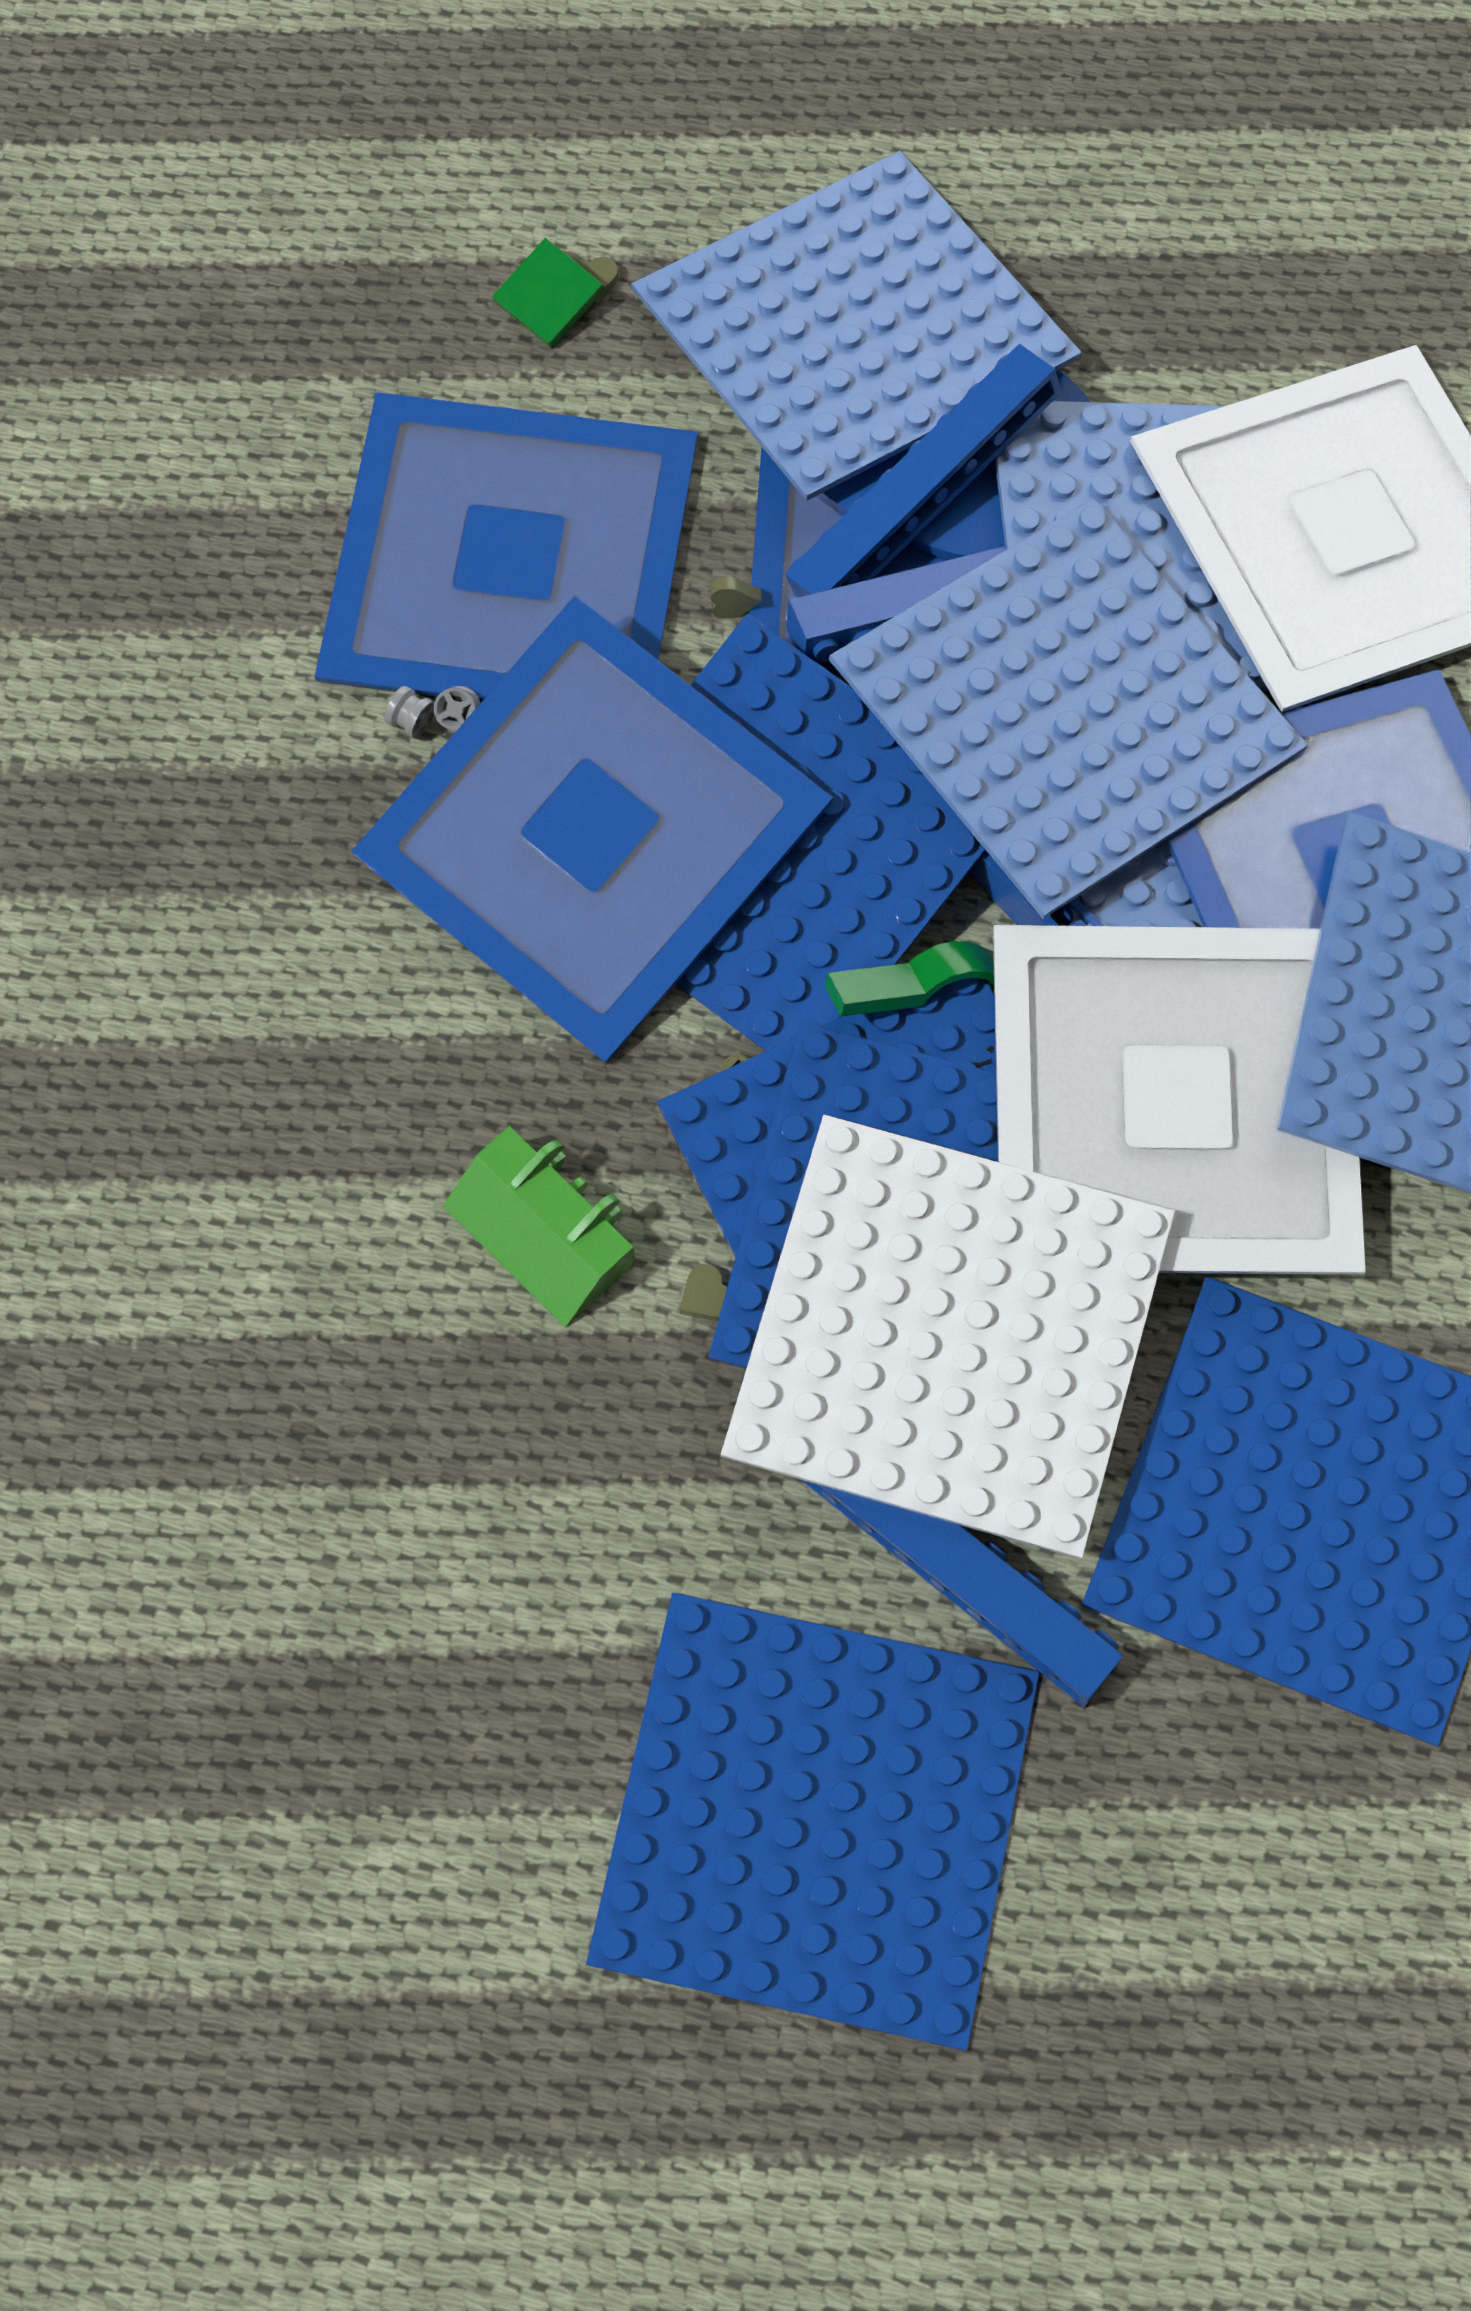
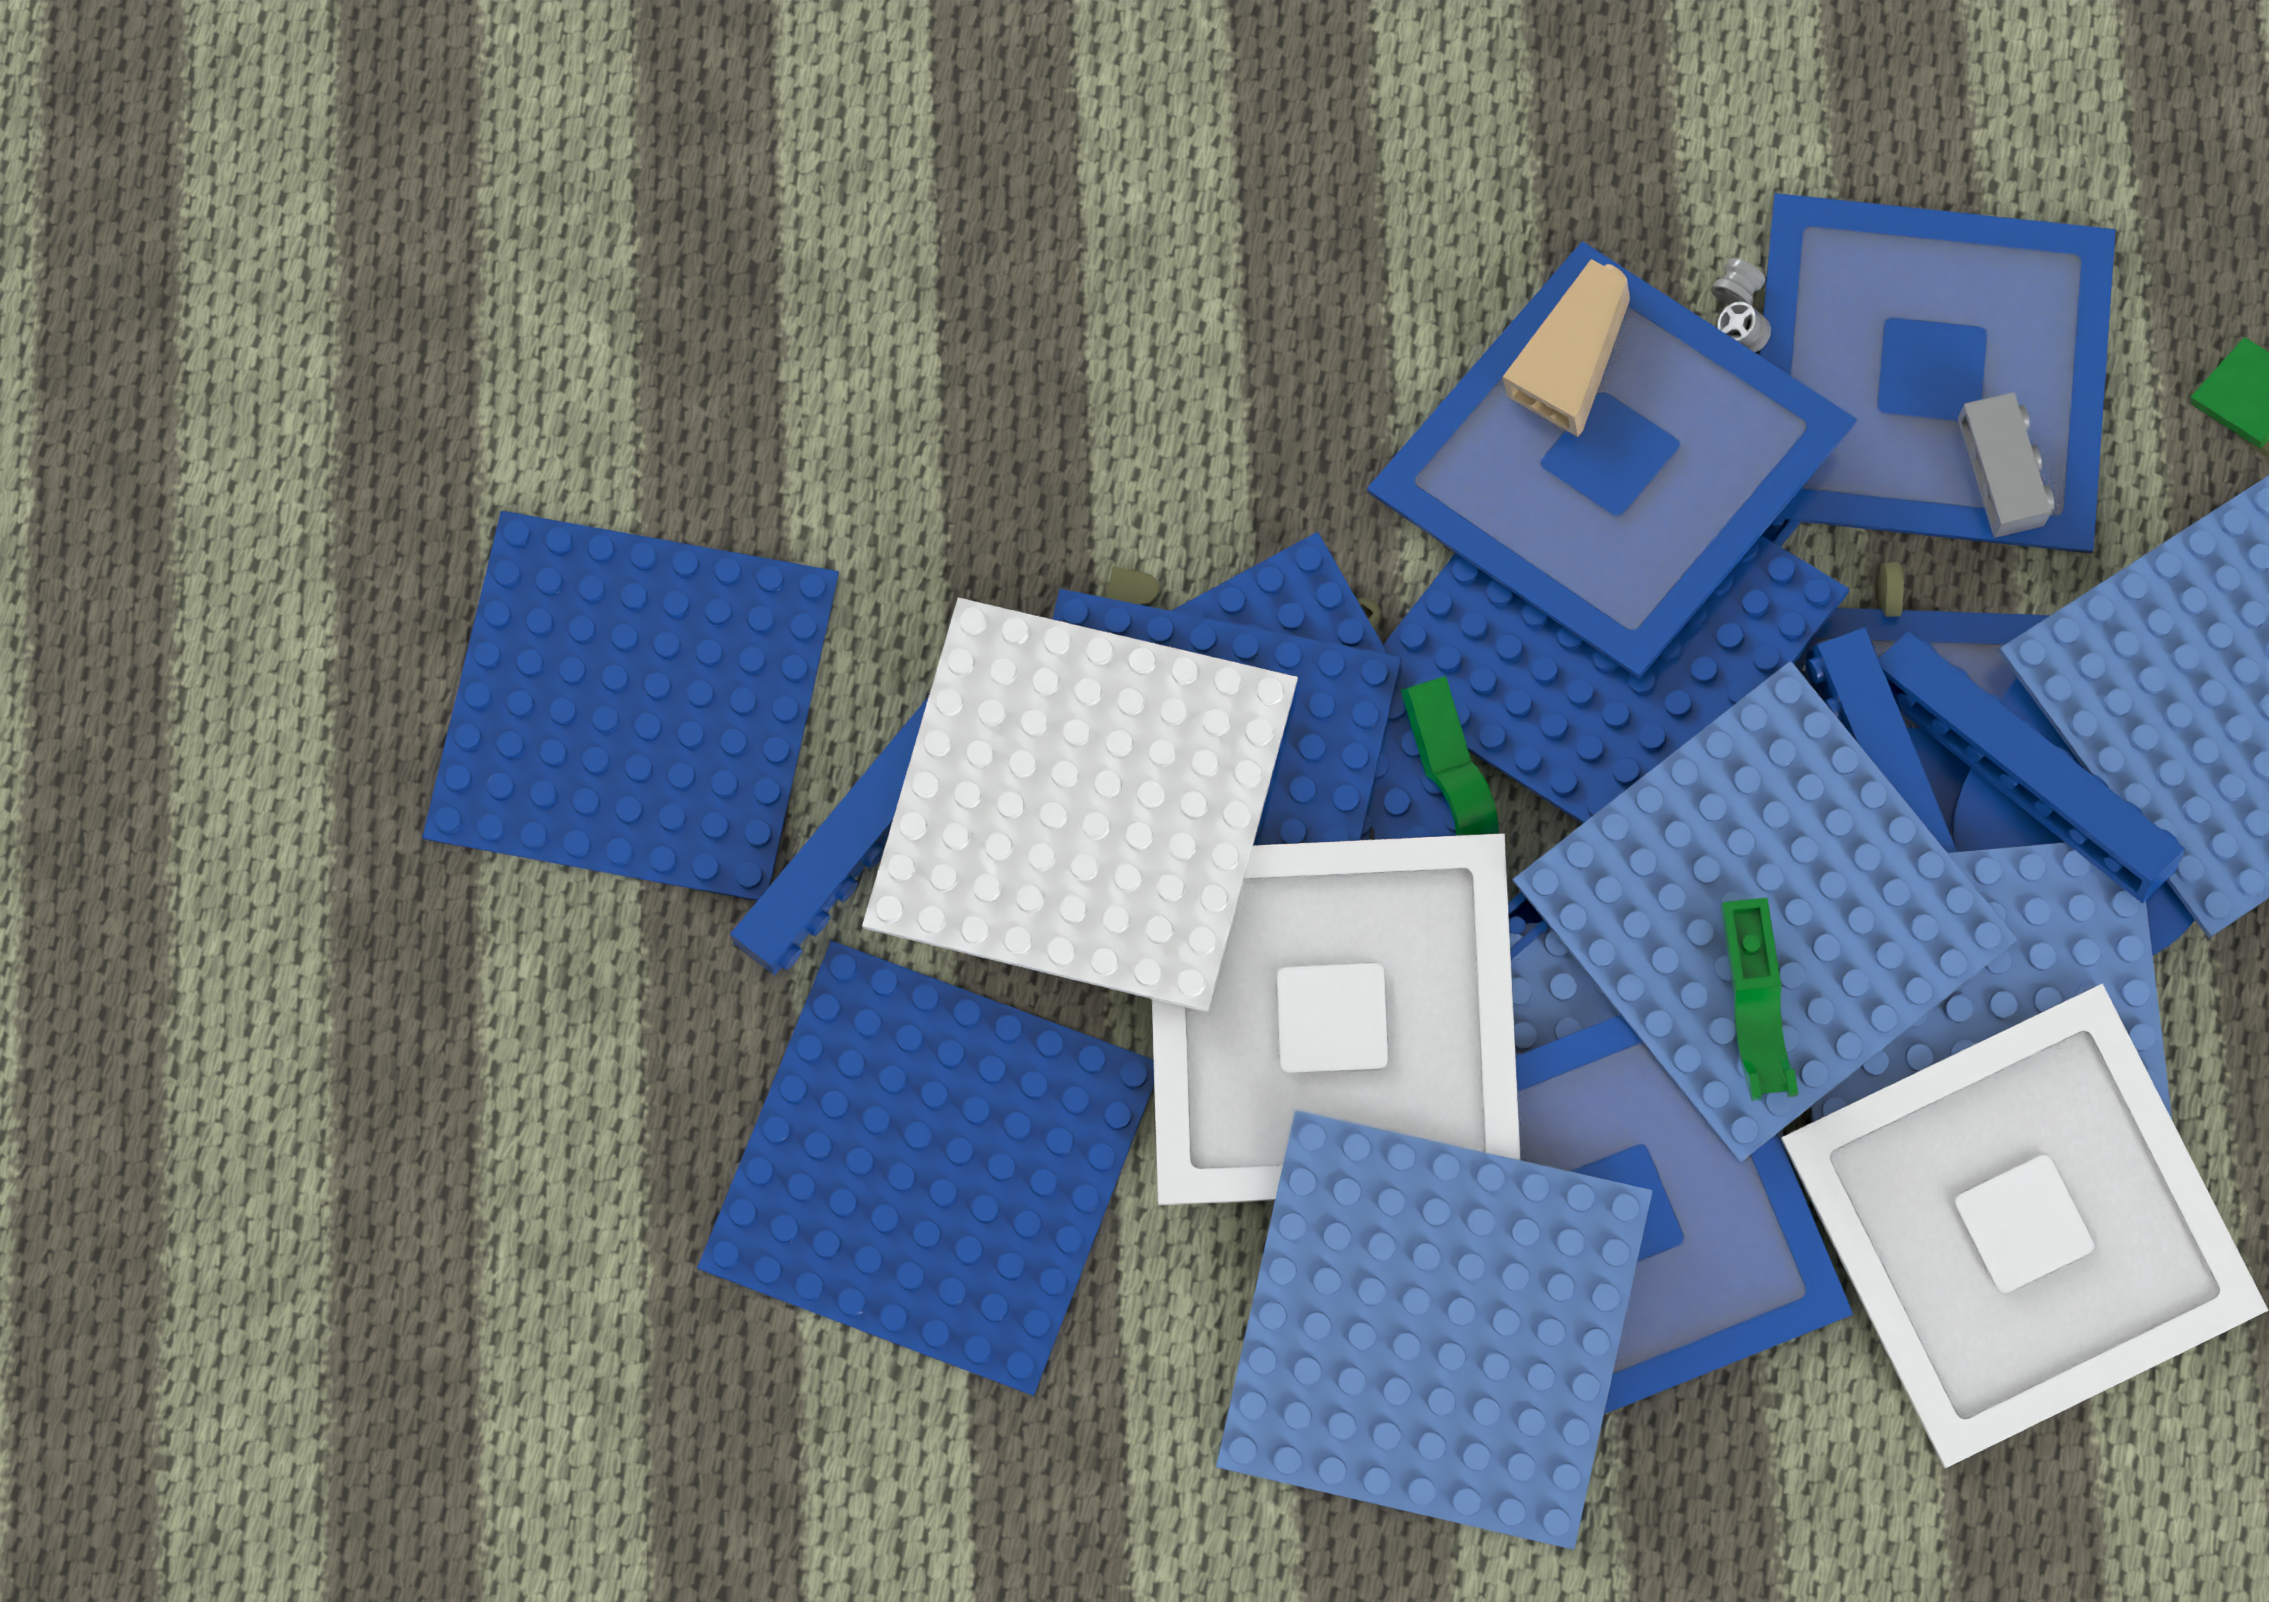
camera: 90 degrees right, 5 degrees up
bright green piece [443,1126,635,1327] -> none
none -> tan slope [1503,259,1630,437]
none -> green piece [1721,898,1798,1101]
none -> light grey brick [1958,392,2054,538]

